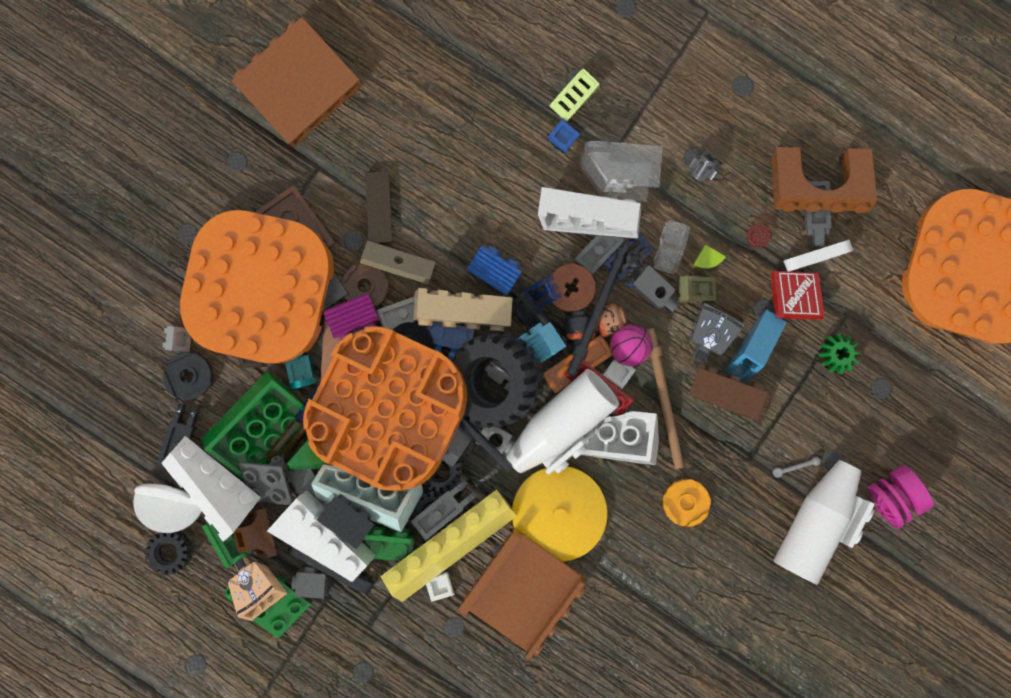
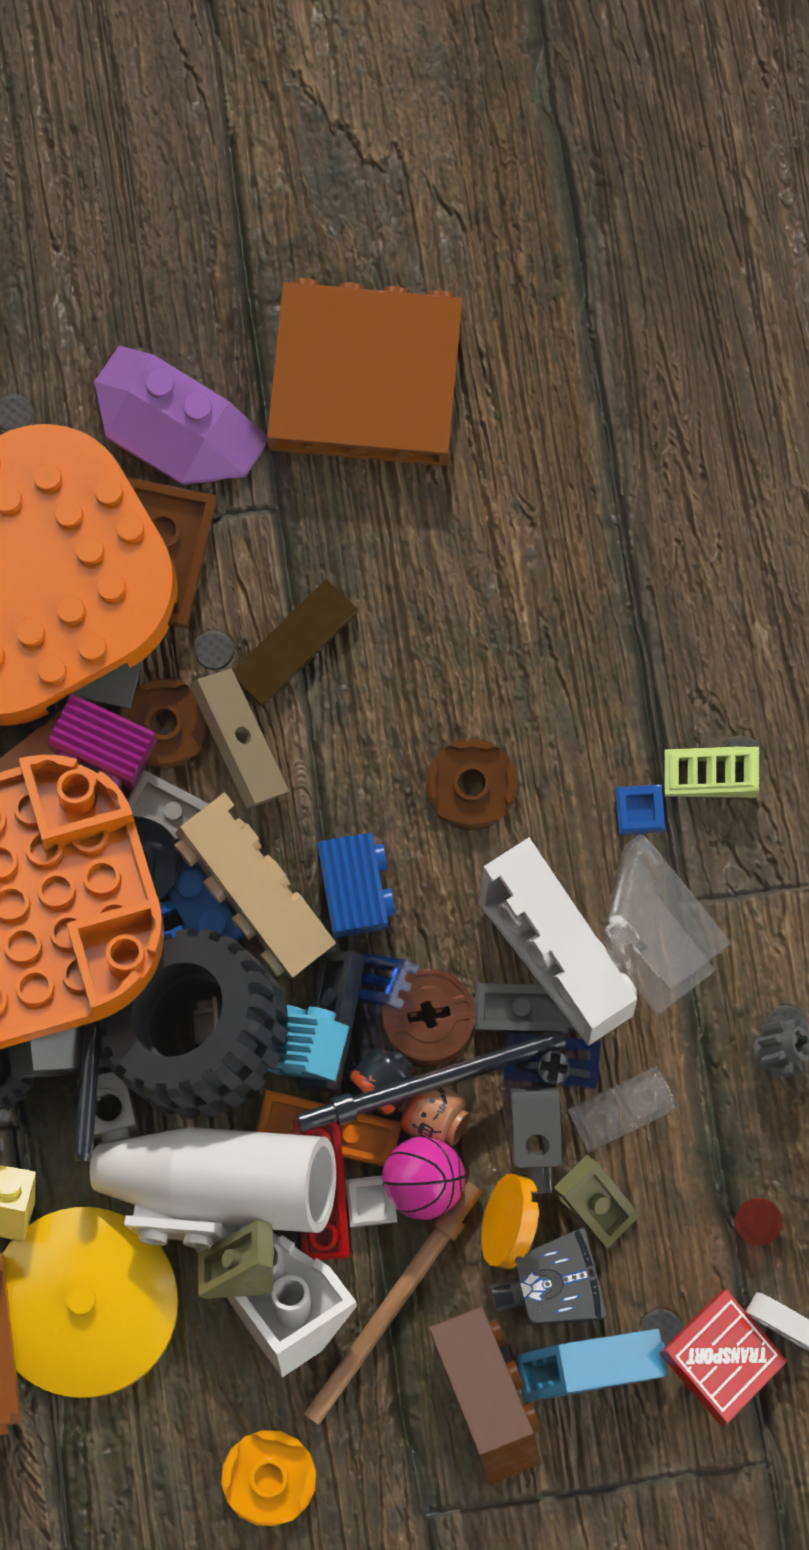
camera: 45 degrees right, 10 degrees down
lime tile [693,245,726,269] -> none
green gear [818,333,861,374] -> none
none -> medium lavender wedge [94,346,268,485]
none -> olive slope [198,1220,274,1299]
none -> reddish brown tile [426,738,518,831]
none -> light orange tile [481,1174,539,1269]

